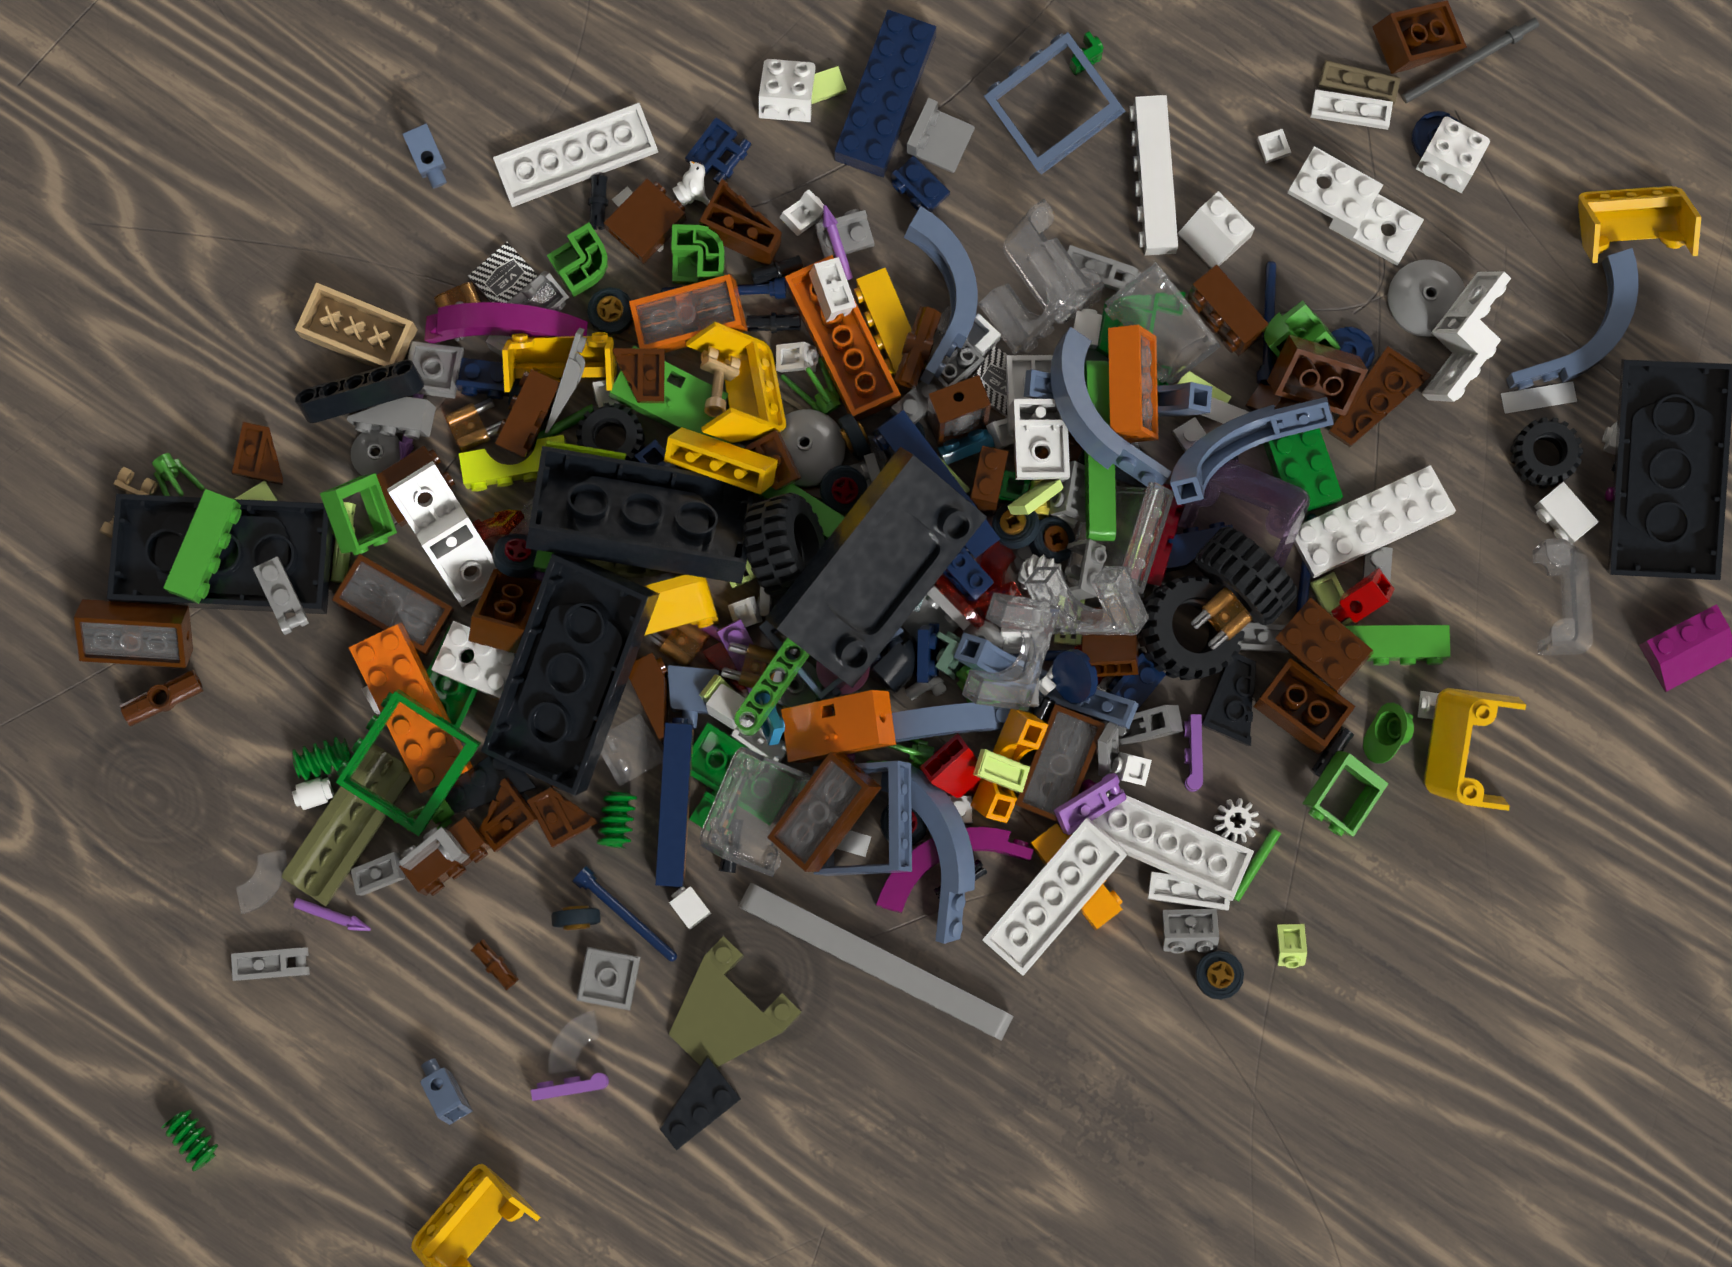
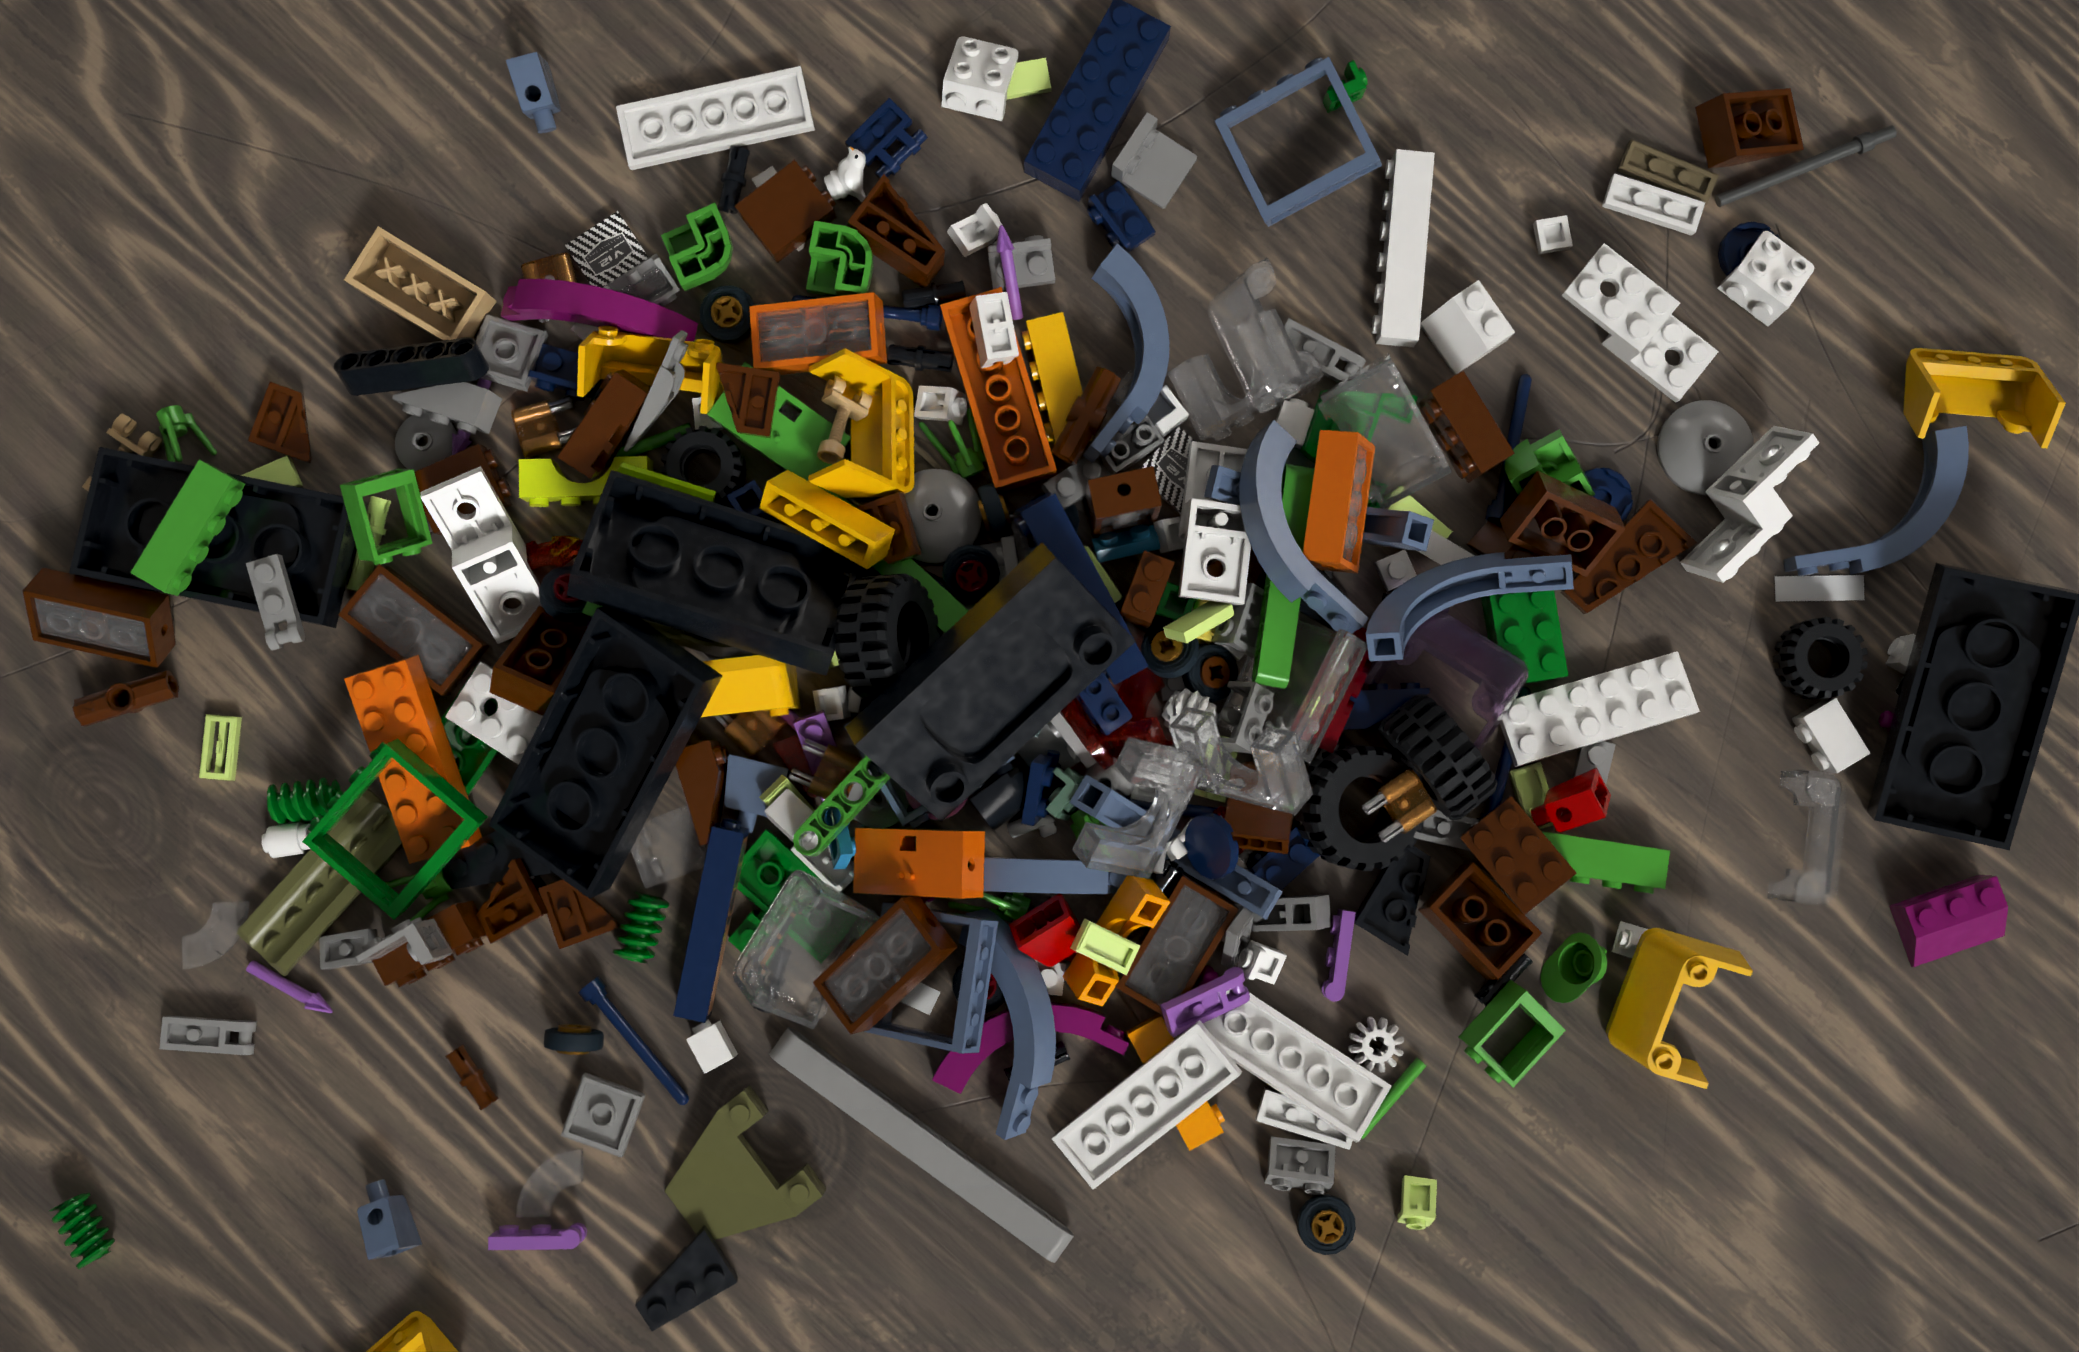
camera: 10 degrees right, 5 degrees up
none -> yellowish green tile [199,714,242,781]

